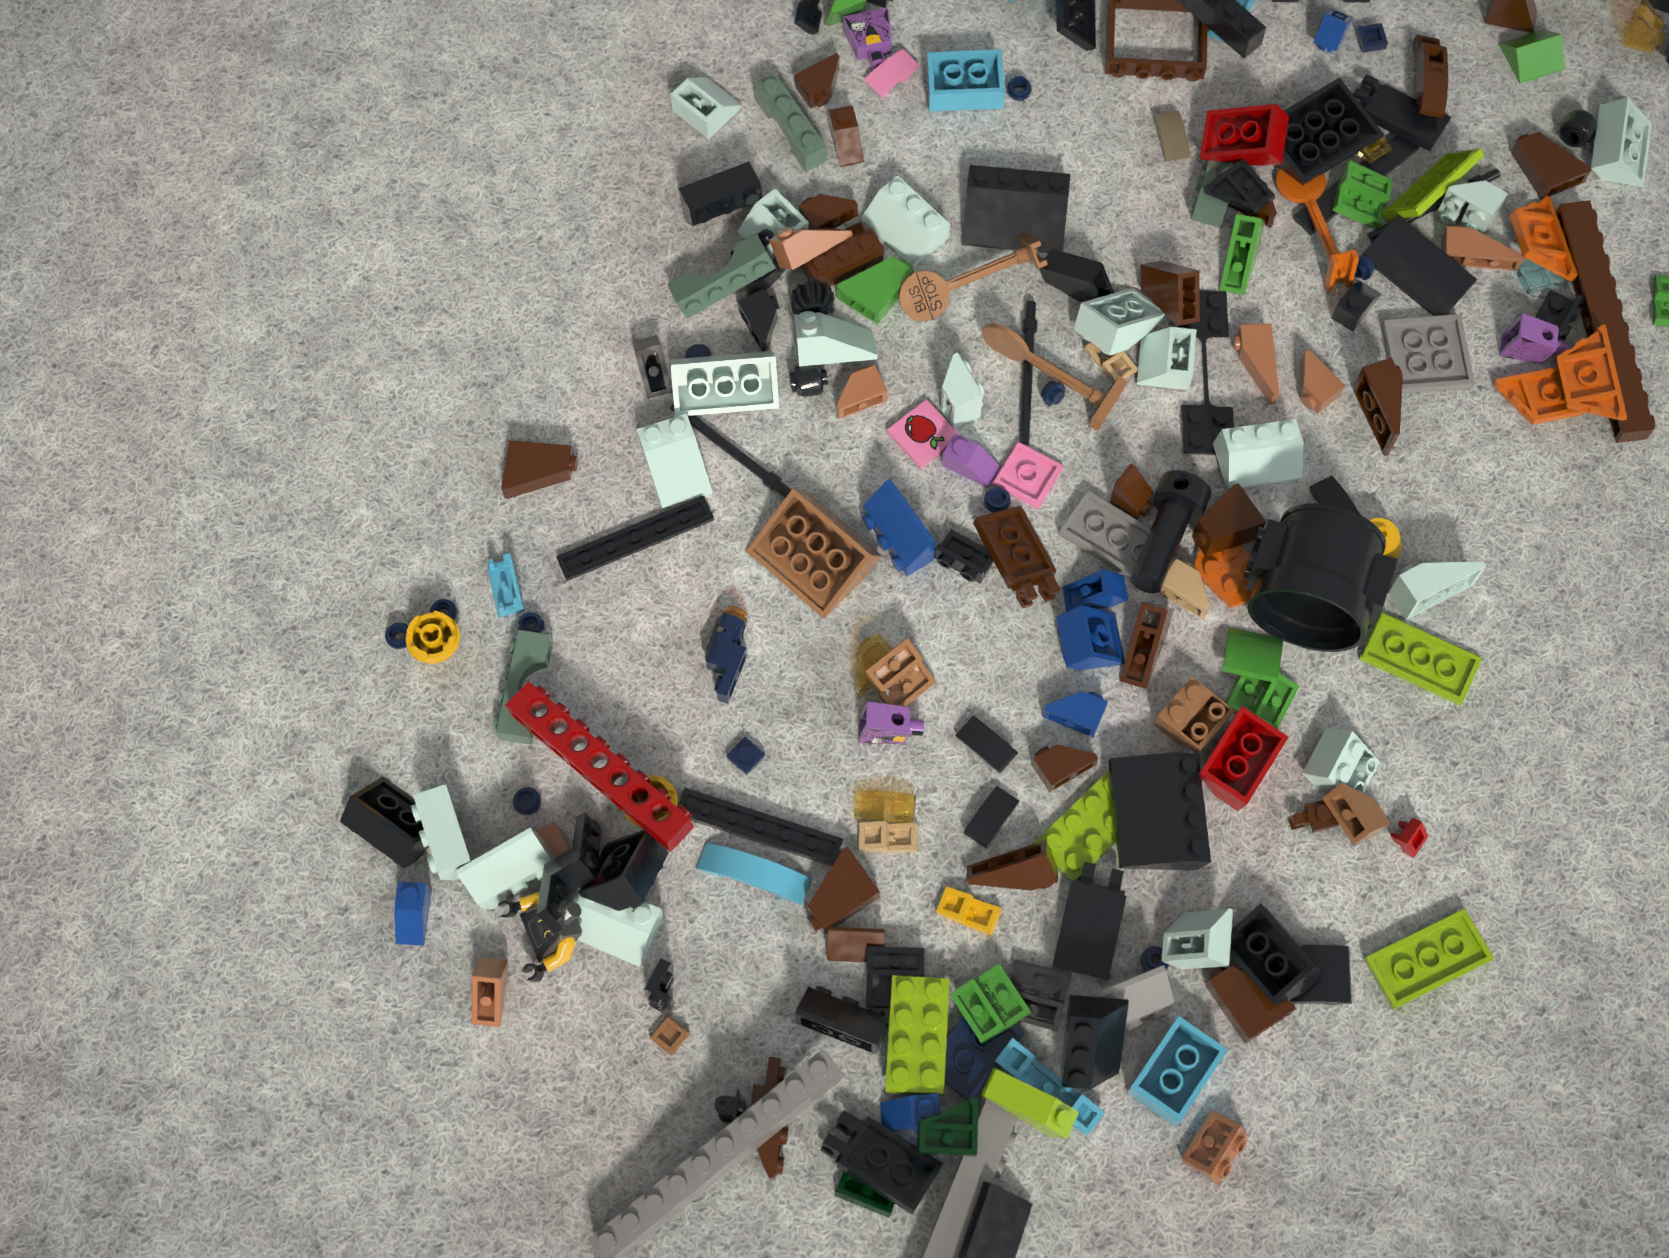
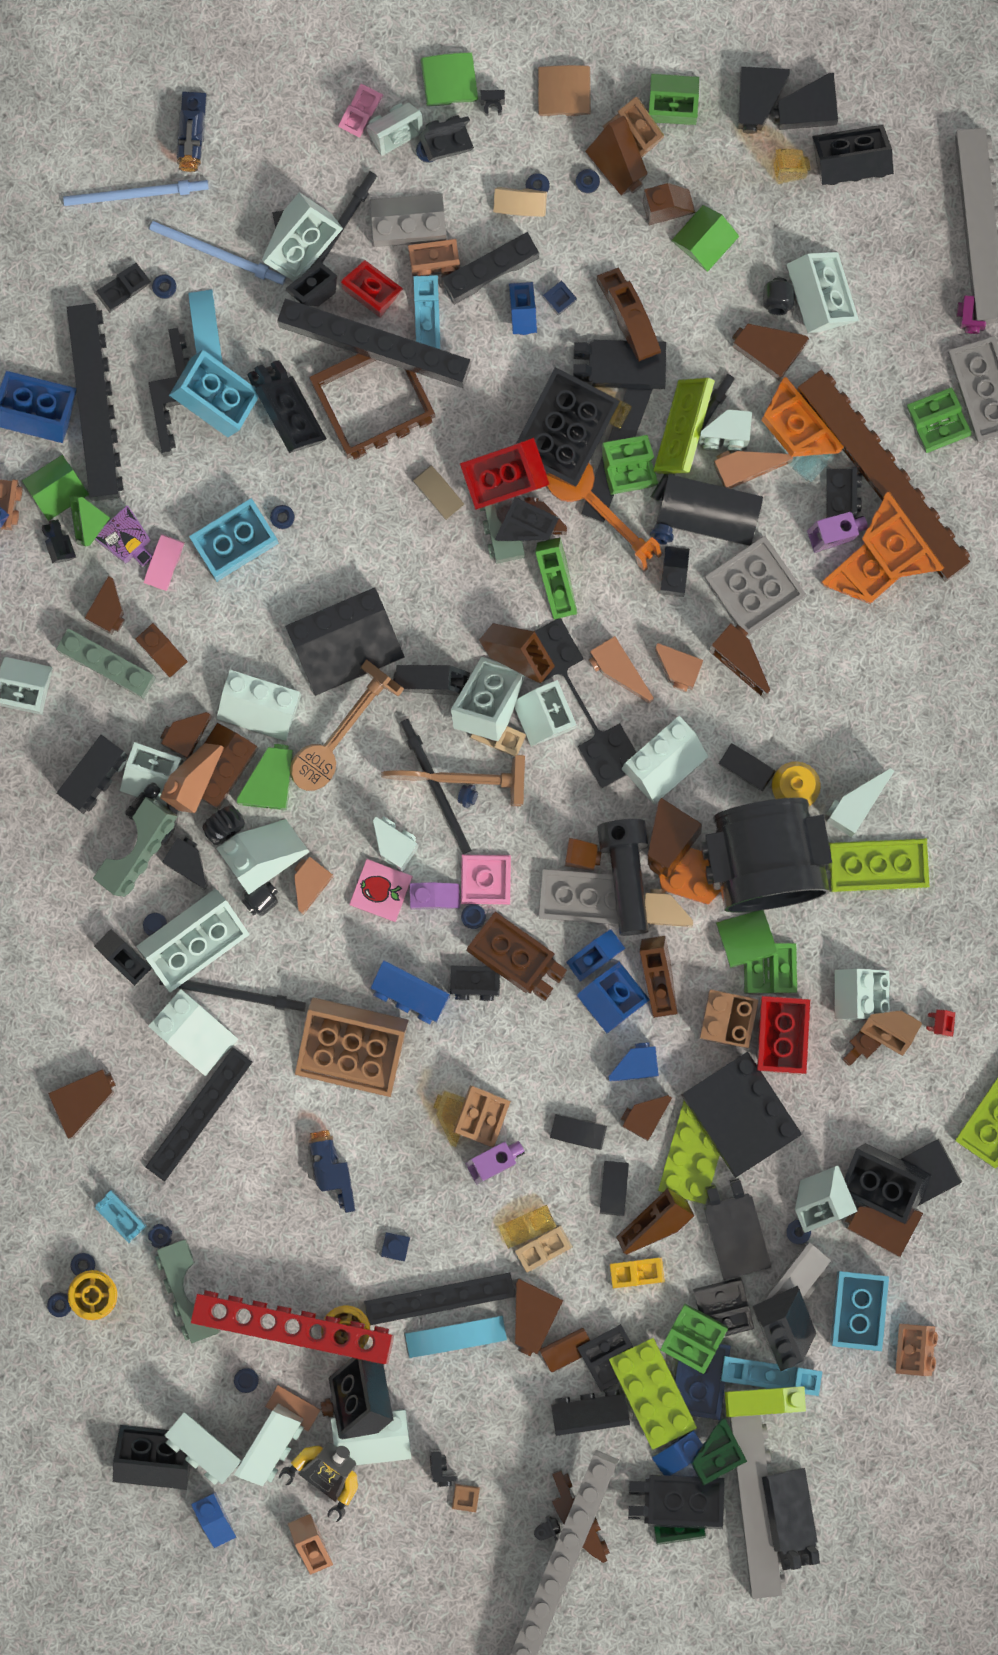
camera: 30 degrees left, 15 degrees up
black bracket [537,812,602,934] -> none

